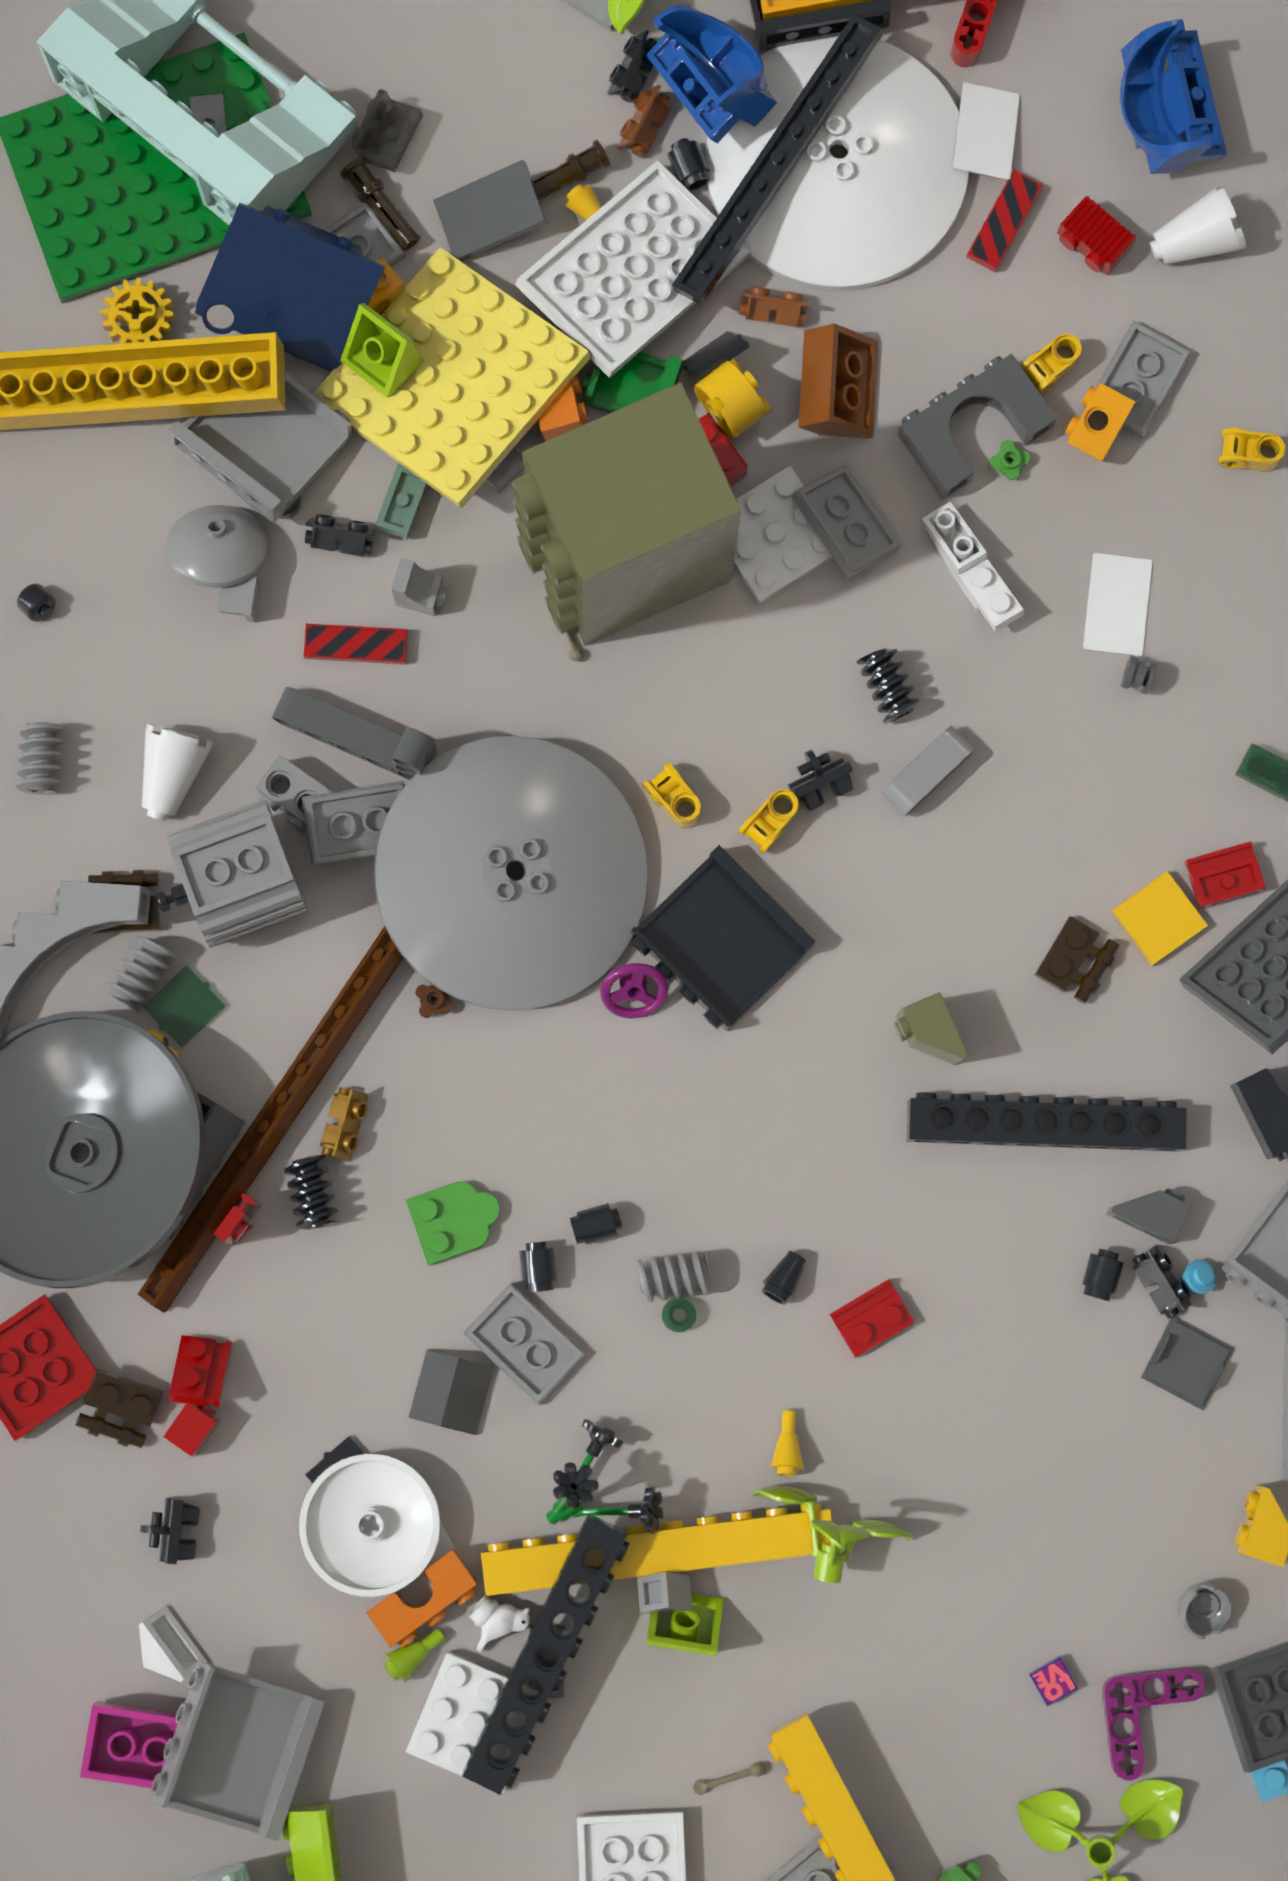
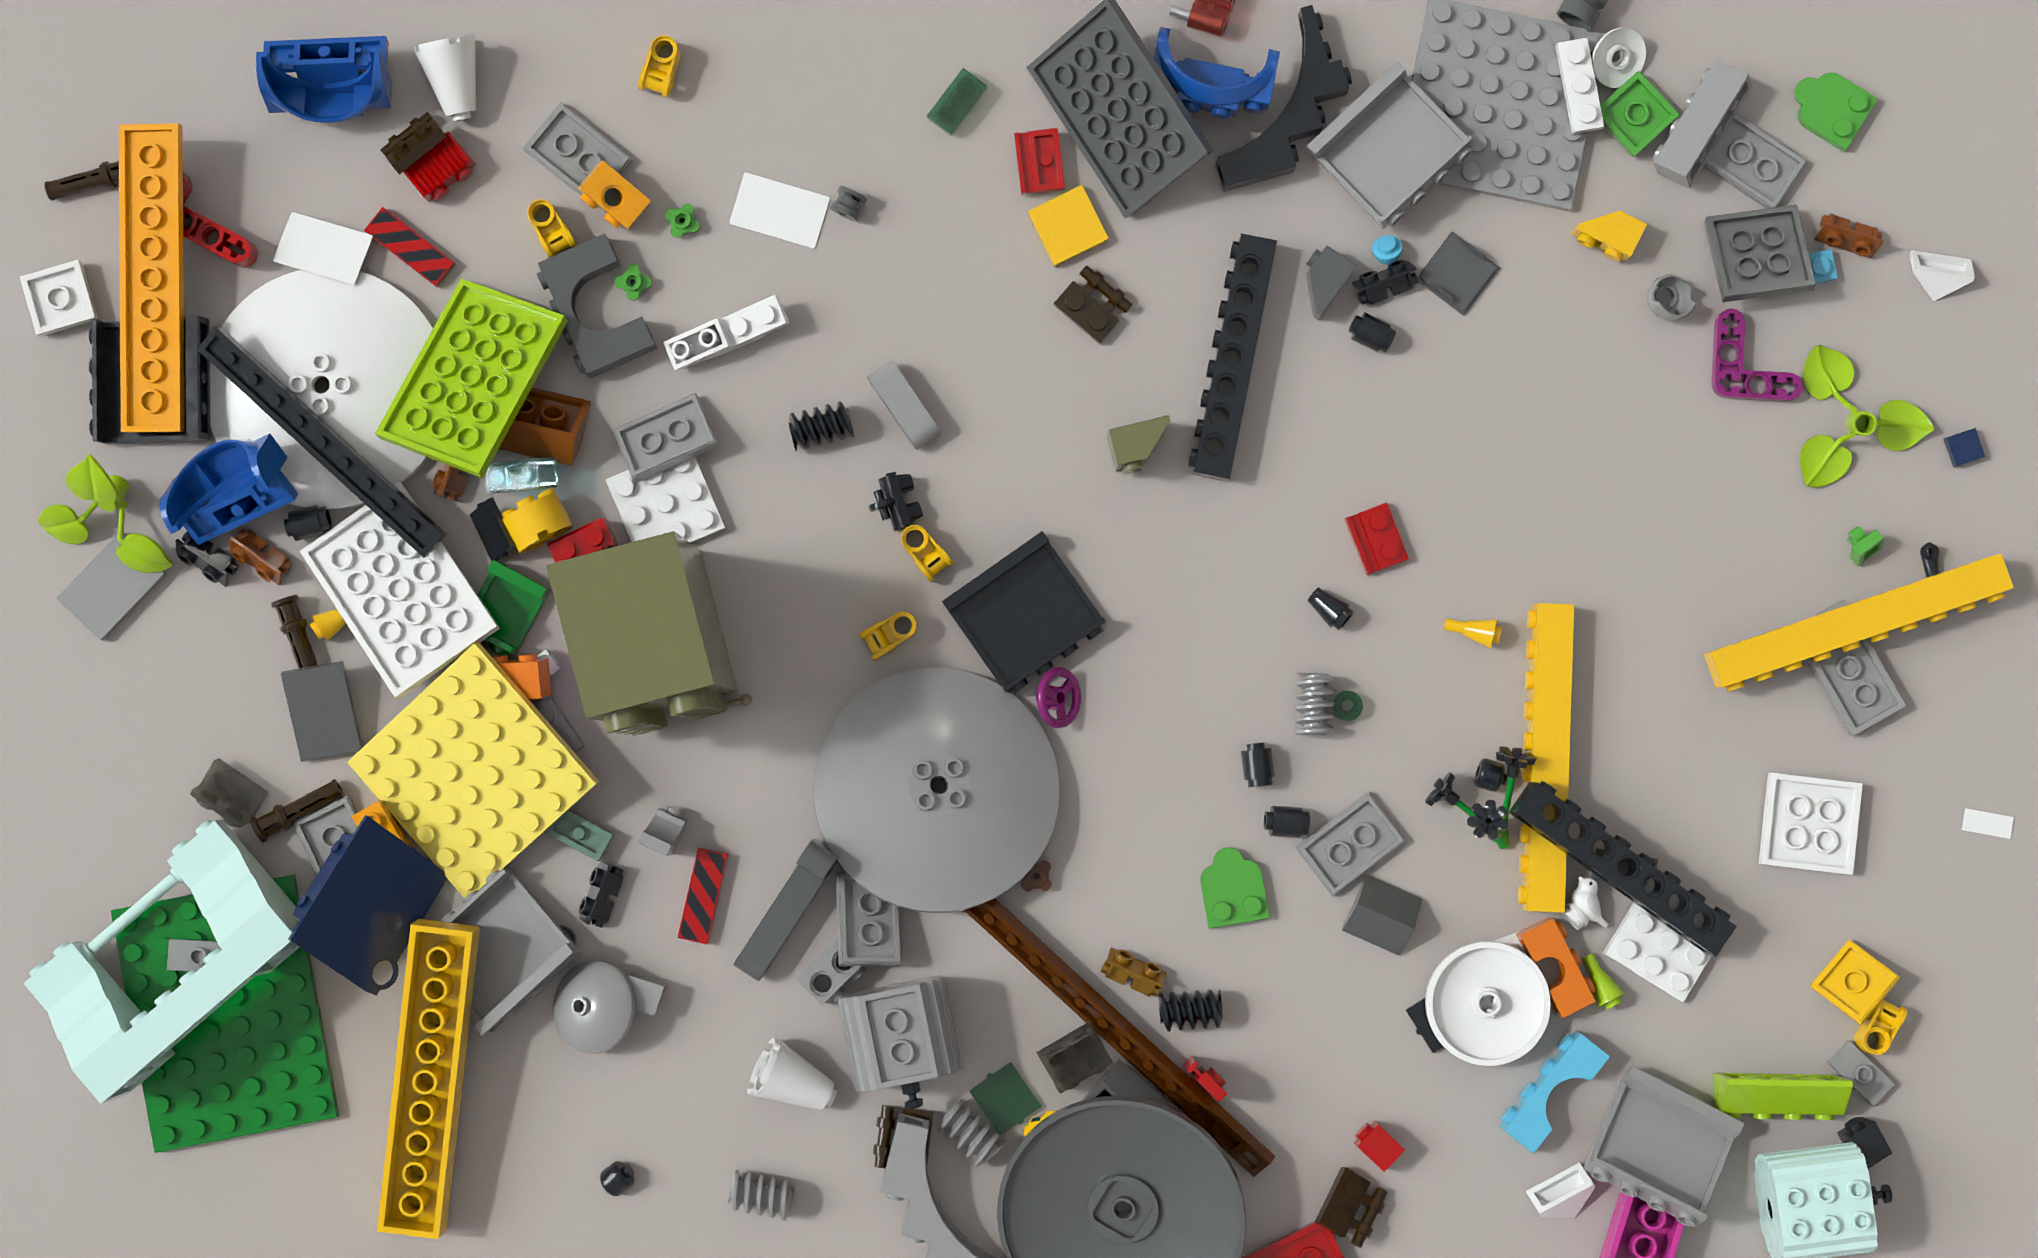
camera: 80 degrees left, 5 degrees up
yellow gear [100,277,175,344] -> none
black hips [140,1498,200,1565] -> none
red plate [169,1335,232,1408] -> none
lime slope [340,303,423,397] -> none
light grey panel [637,1572,692,1614] -> none
lime slope [646,1593,724,1656] -> none
dark tan hinge [693,1763,764,1795] -> none
lime plant [753,1486,912,1583] -> none
tile [1029,1656,1078,1706] -> none
none -> lime plate [375,278,568,478]
none -> dark brown plate [380,112,447,175]
none -> clear light blue brick [485,457,558,494]
none -> bright green plate [665,203,700,238]
none -> clear smoke bracket [1037,1021,1113,1093]
none -> black piece [1474,758,1508,792]
none -> medium azure arch [1499,1031,1610,1154]

